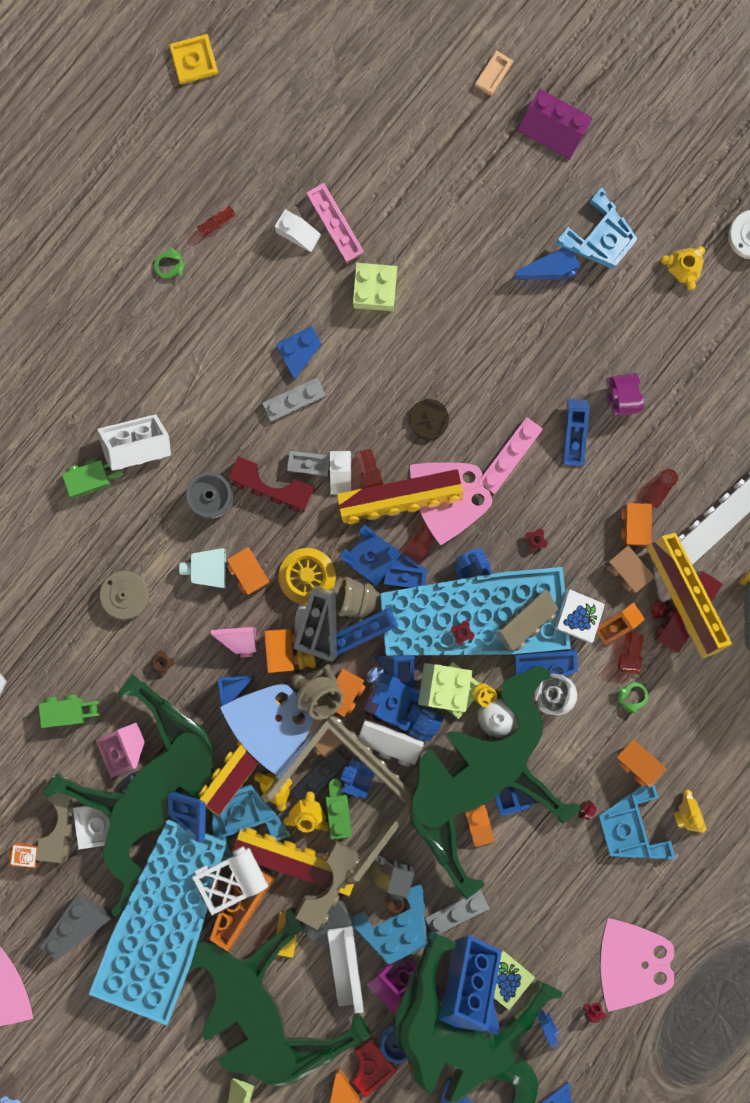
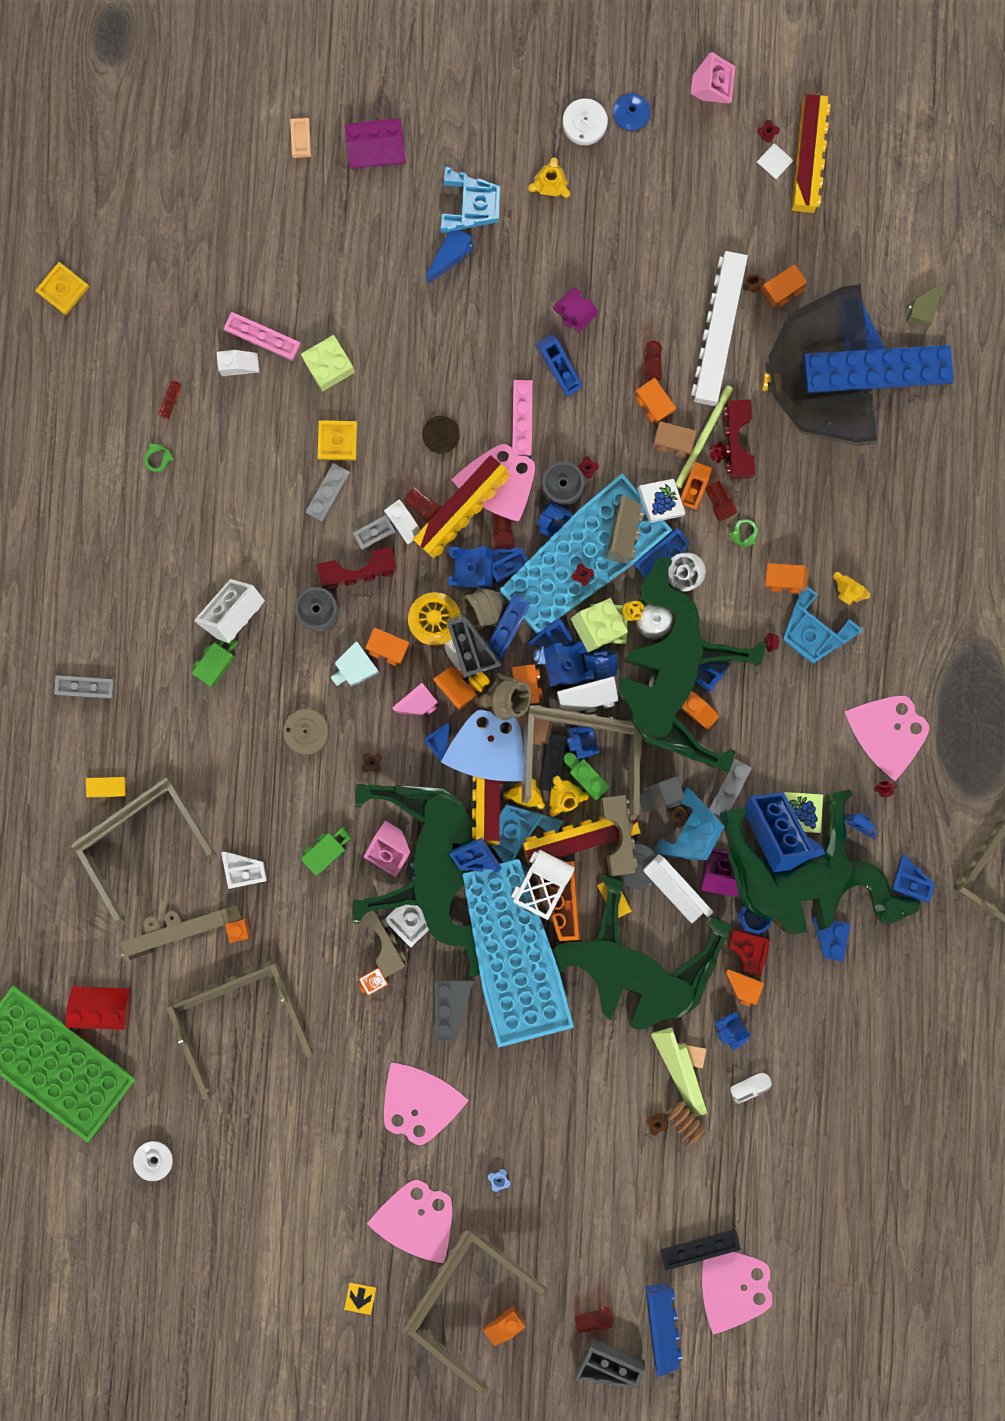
camera: 40 degrees left, 0 degrees up
blue wing [276,326,321,380] -> none
yellow brick [647,533,732,658] -> none
none -> yellow plate [318,421,357,460]
none -> dark grey wheel [542,461,584,508]
none -> yellowish green piece [676,385,733,489]

